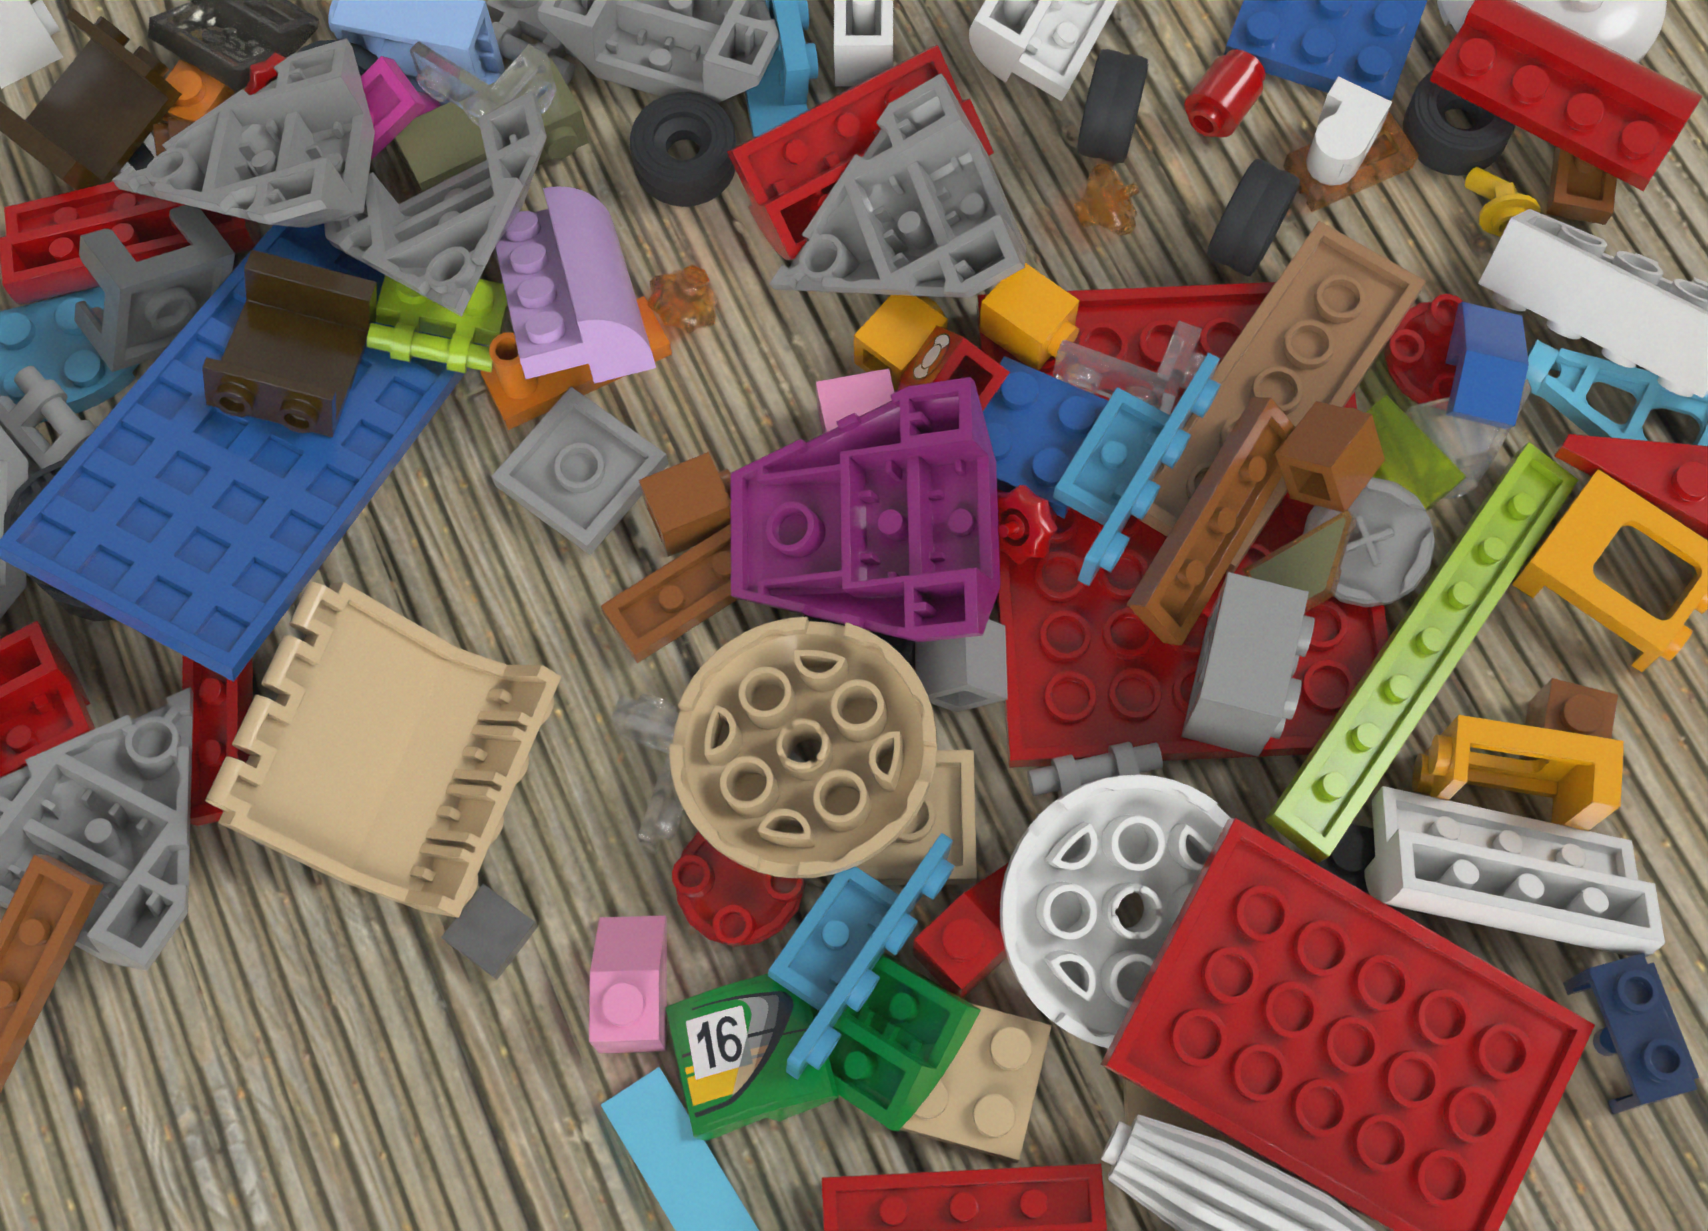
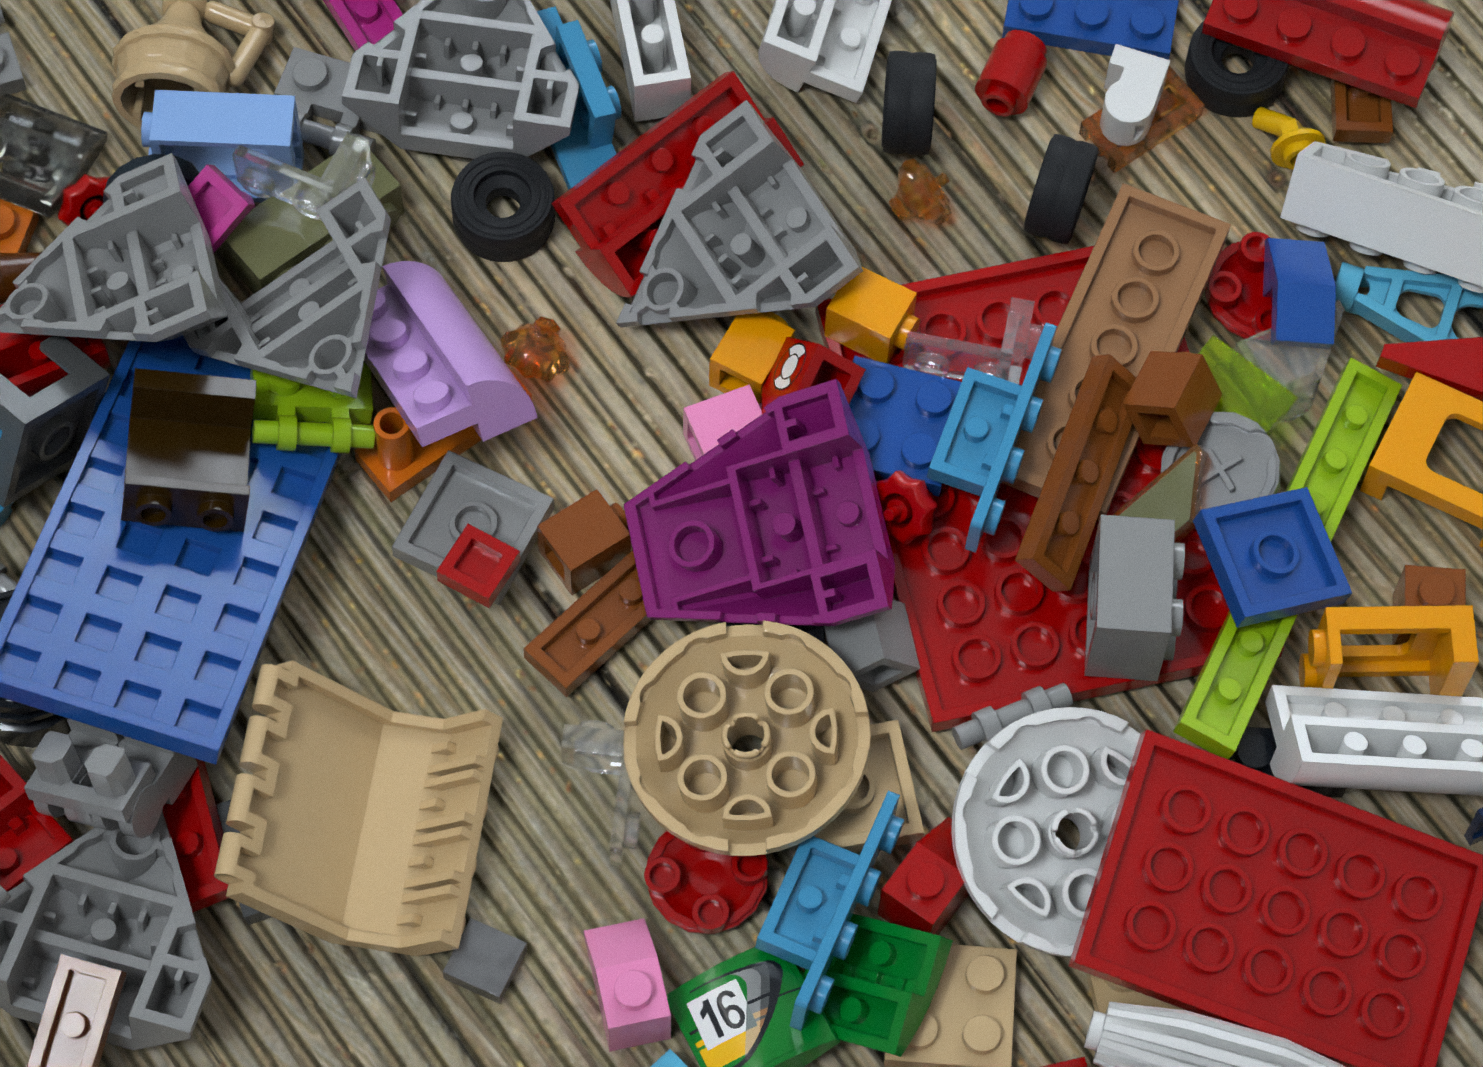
camera: 15 degrees left, 5 degrees down
none -> light grey hips [24,718,198,838]
none -> red plate [436,524,521,609]
none -> blue plate [1193,487,1352,628]

